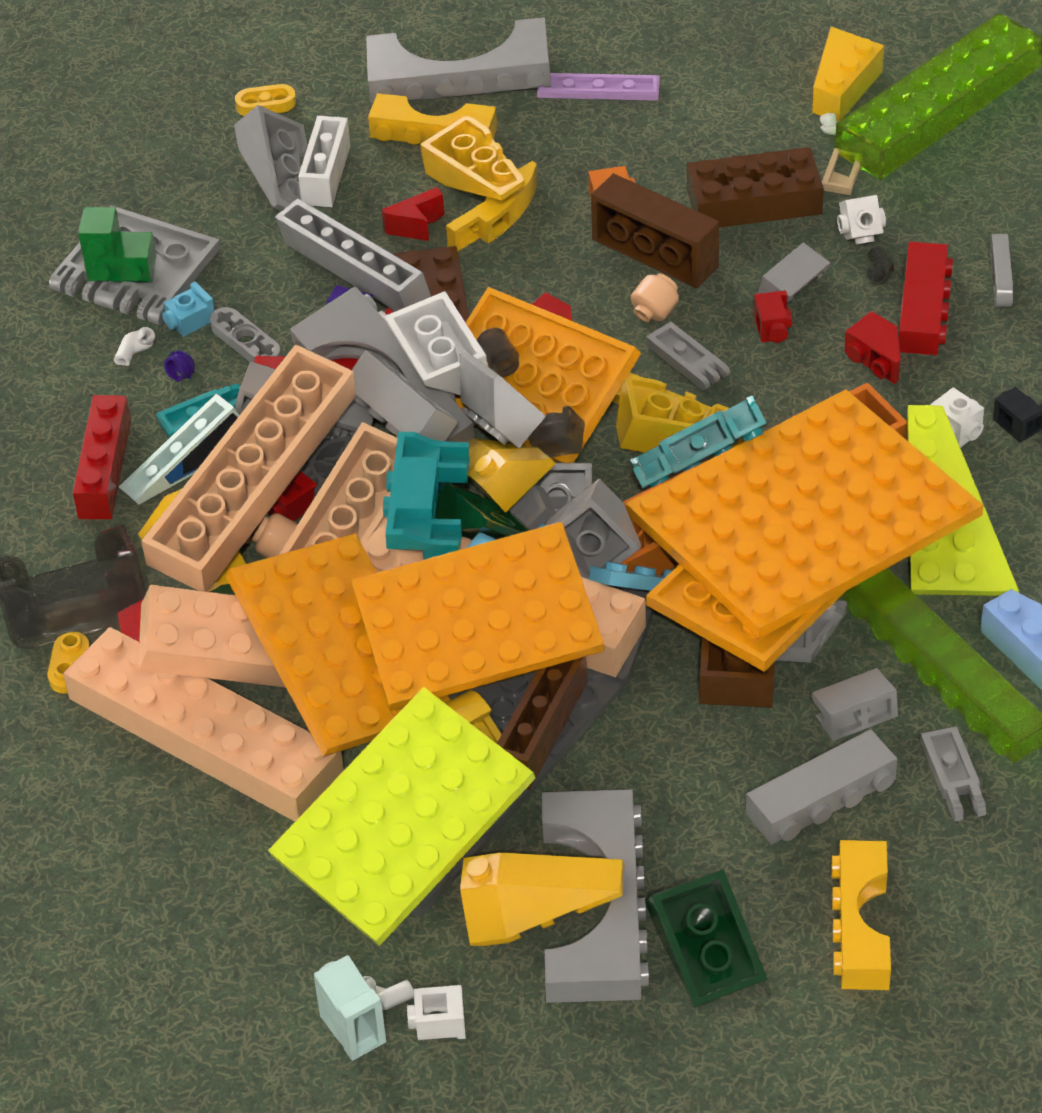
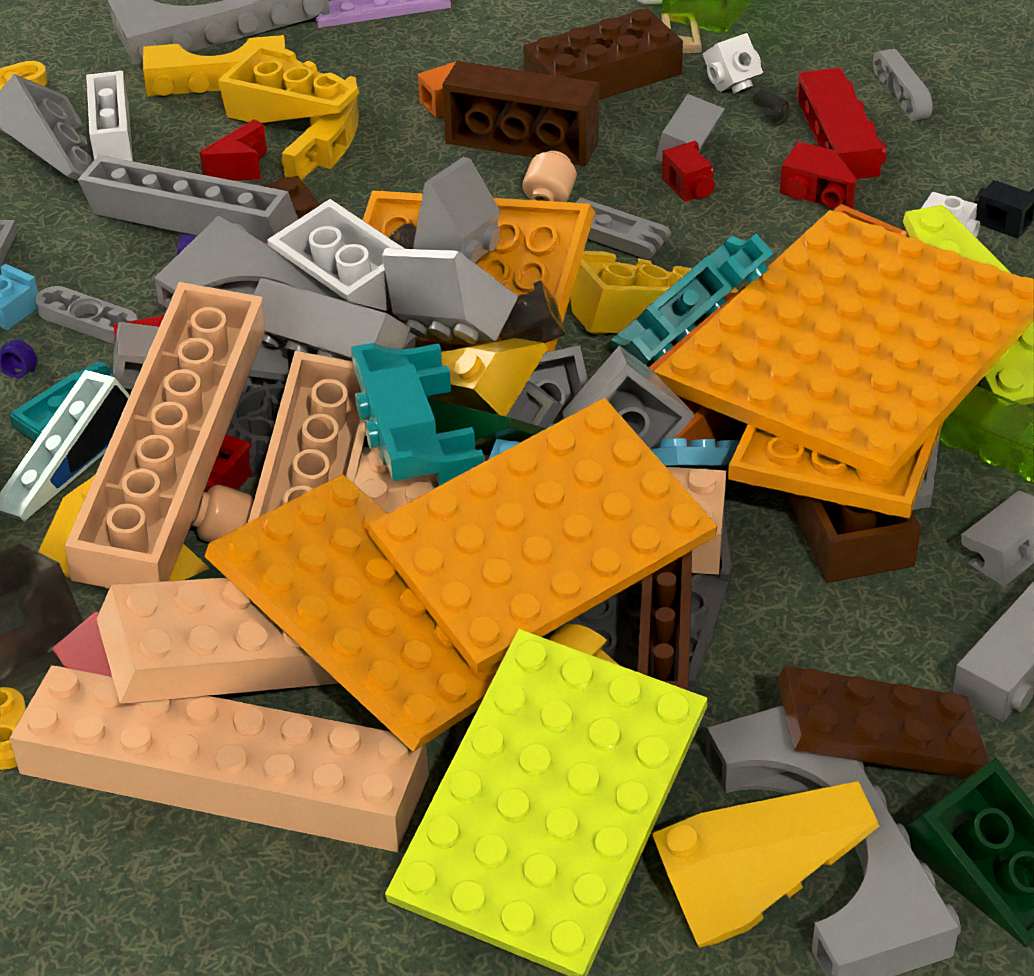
camera: 20 degrees left, 5 degrees down
none -> light grey slope [413,156,501,264]
none -> reddish brown plate [777,665,989,778]

